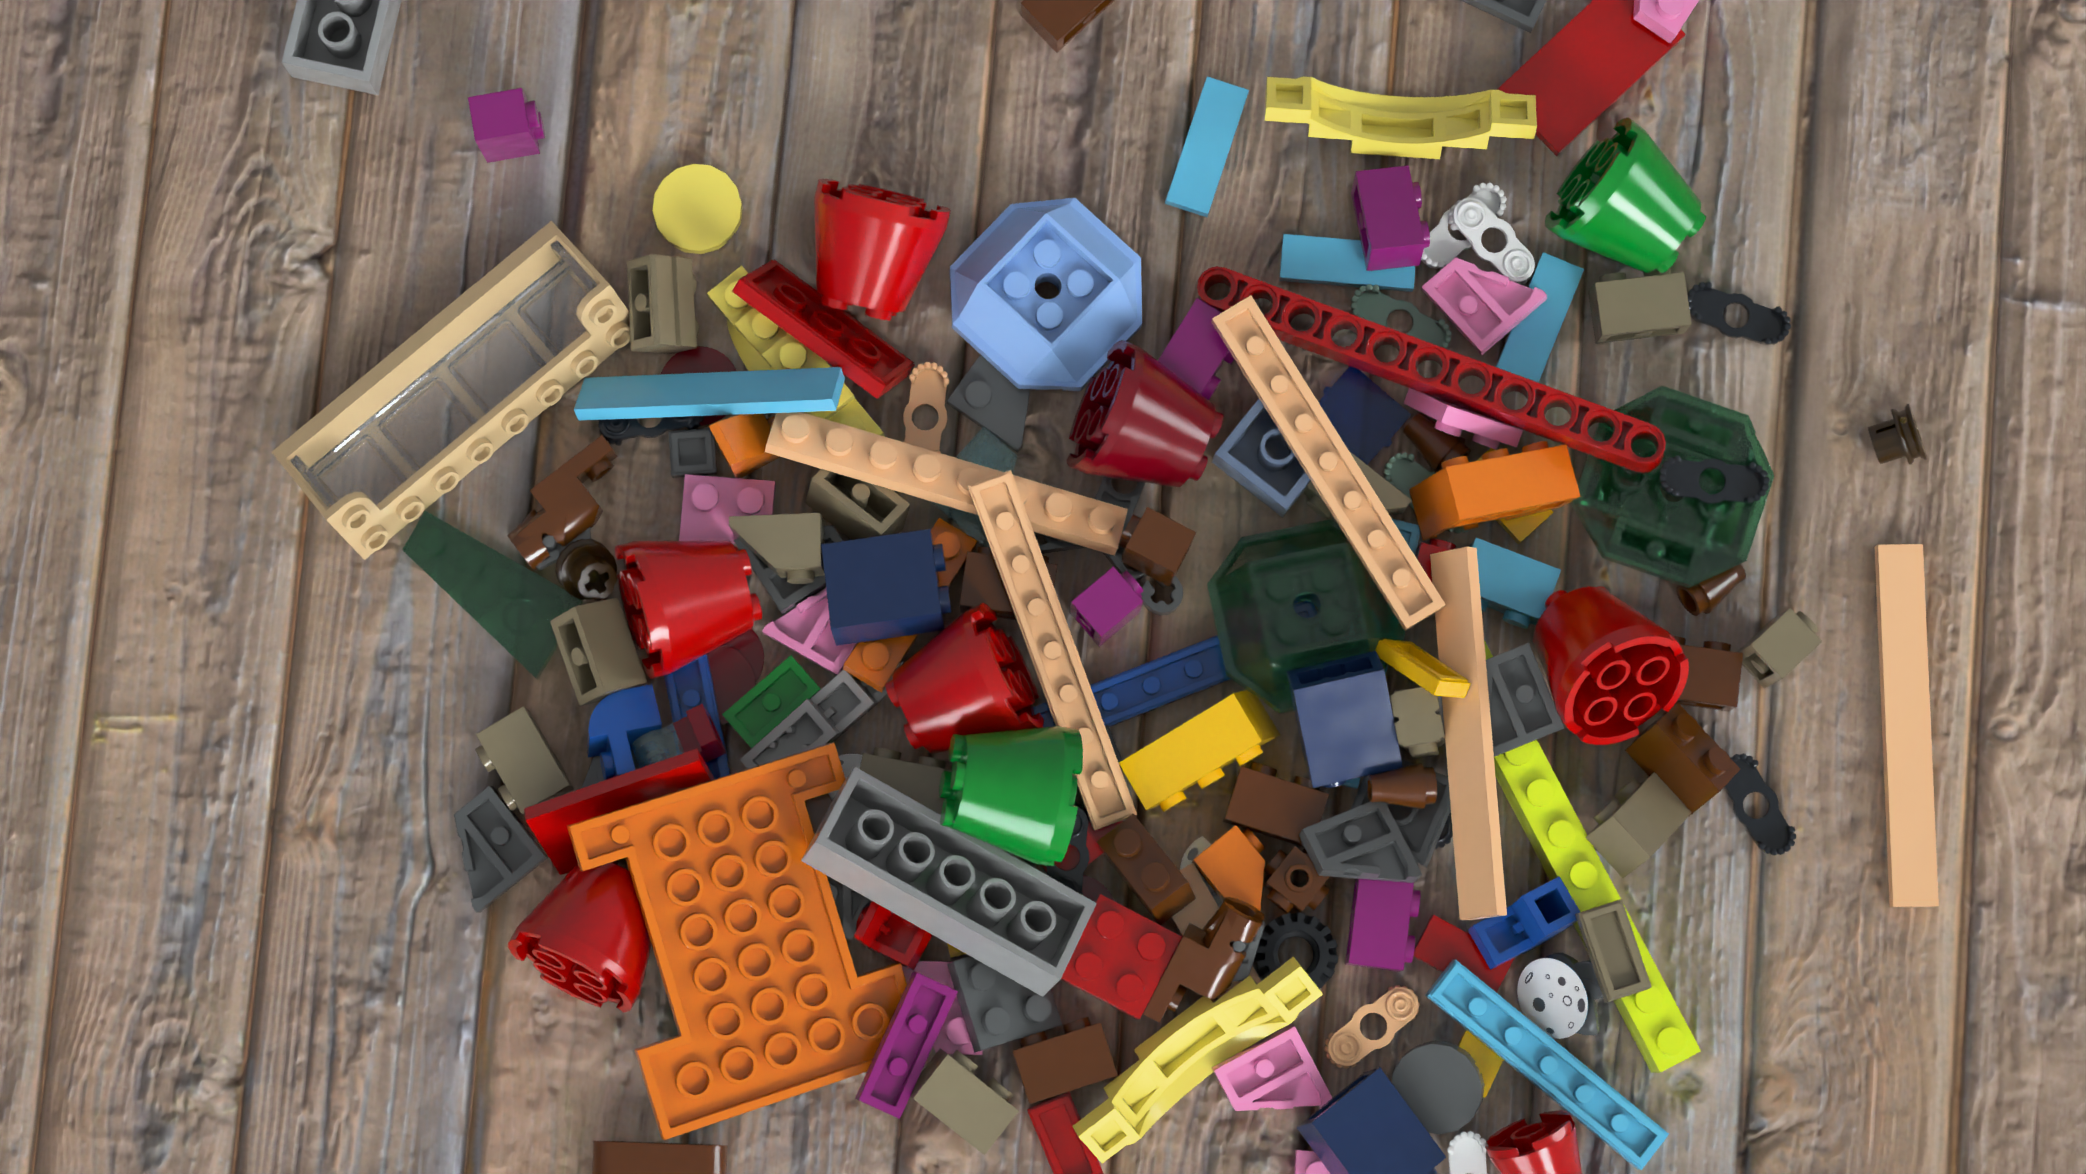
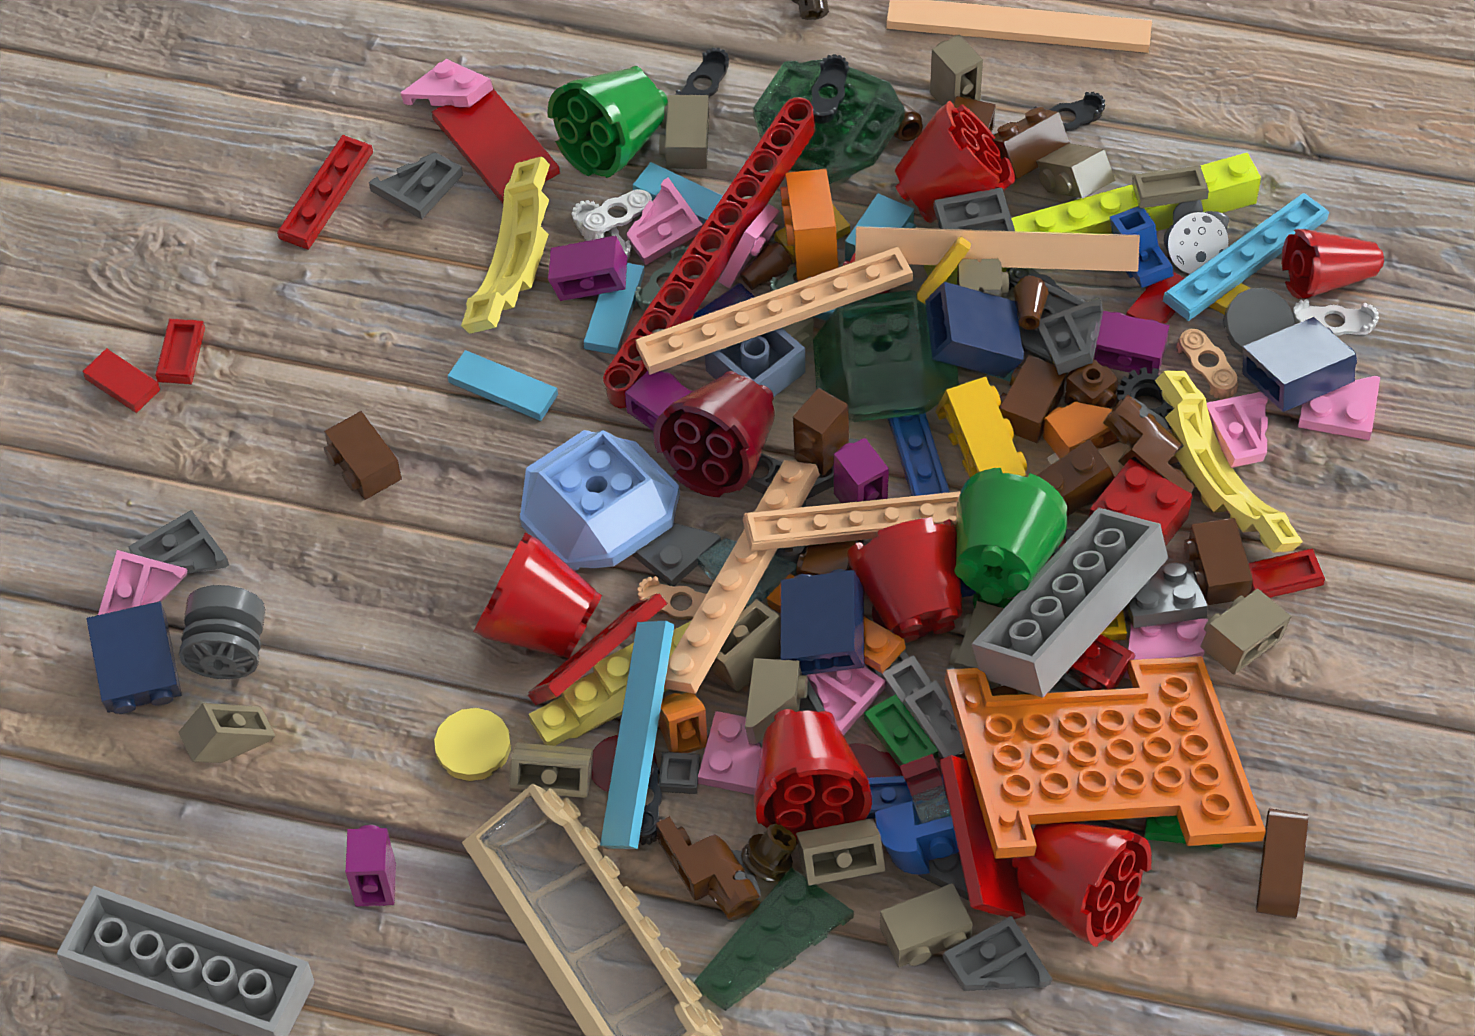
camera: 75 degrees left, 25 degrees down
magenta plate [855,971,958,1119] -> none

